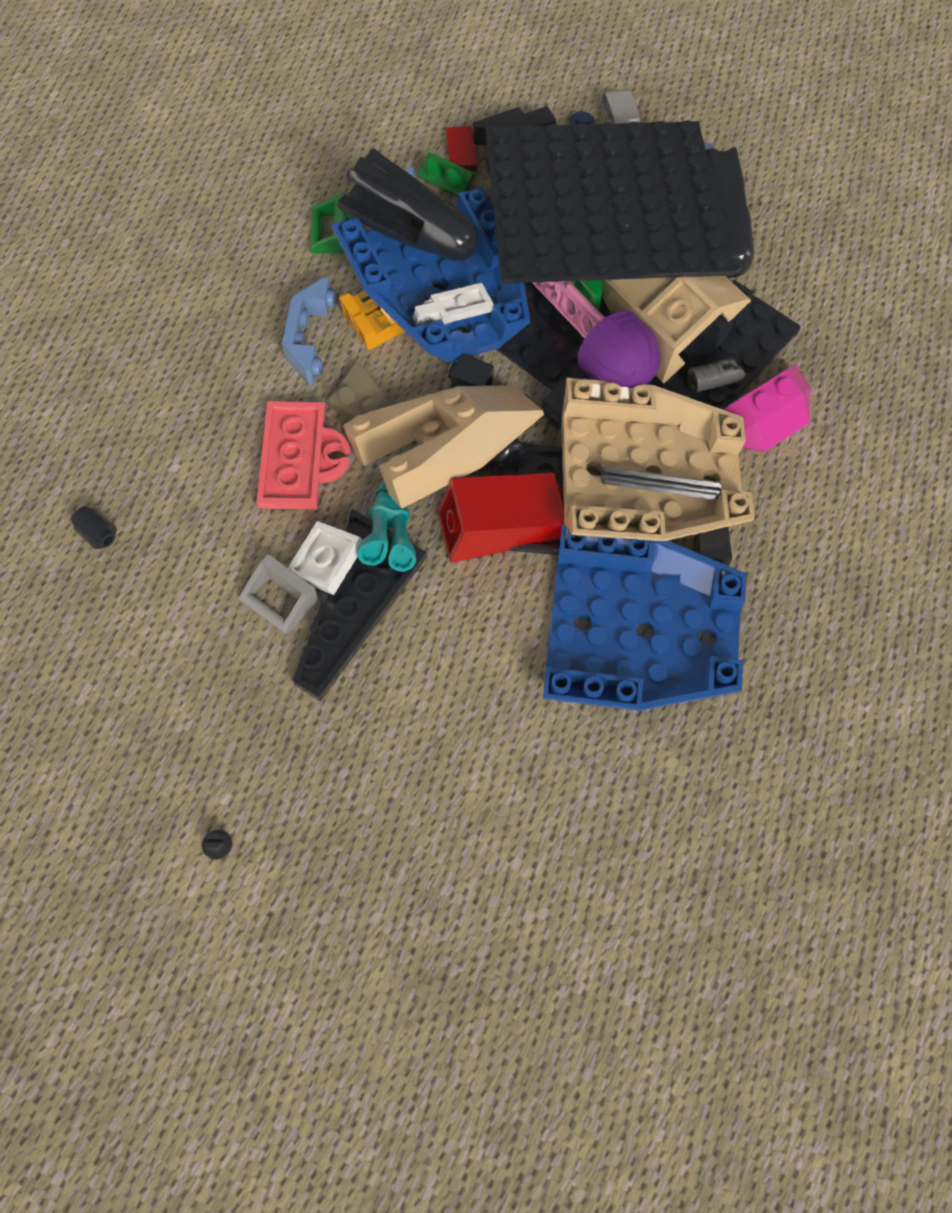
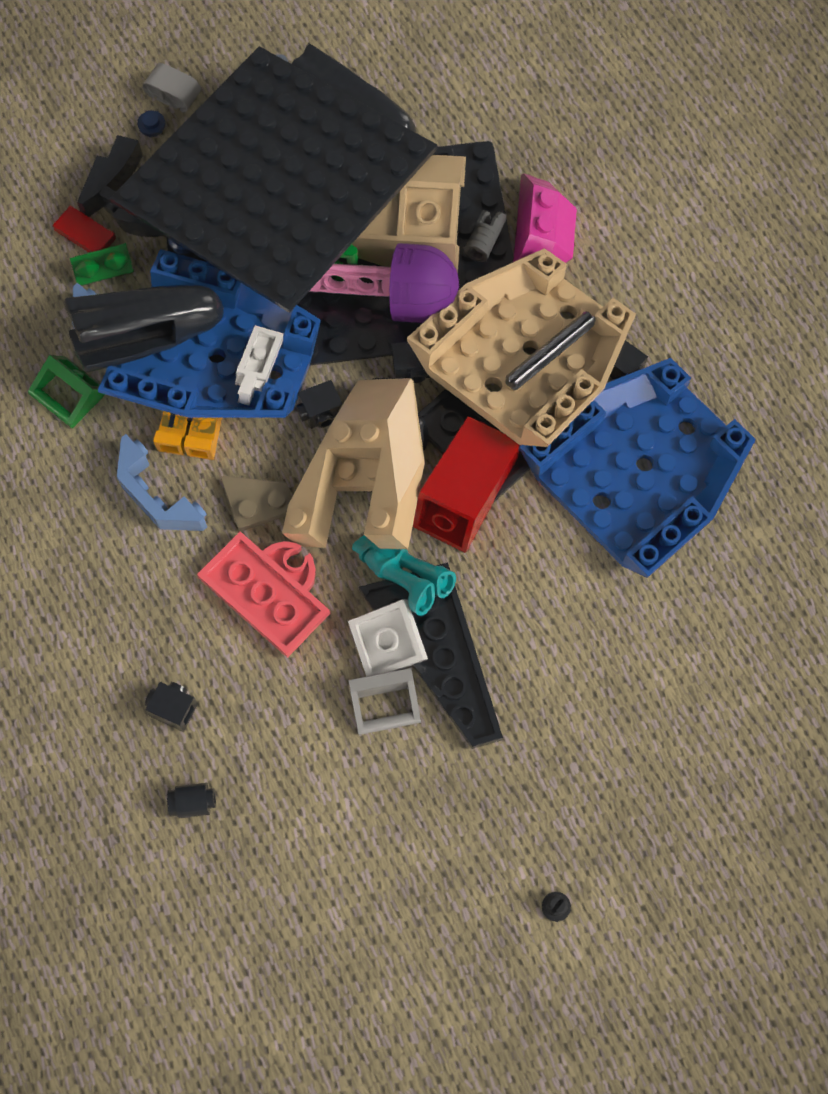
camera: 50 degrees left, 5 degrees up
none -> black brick [145,682,198,732]

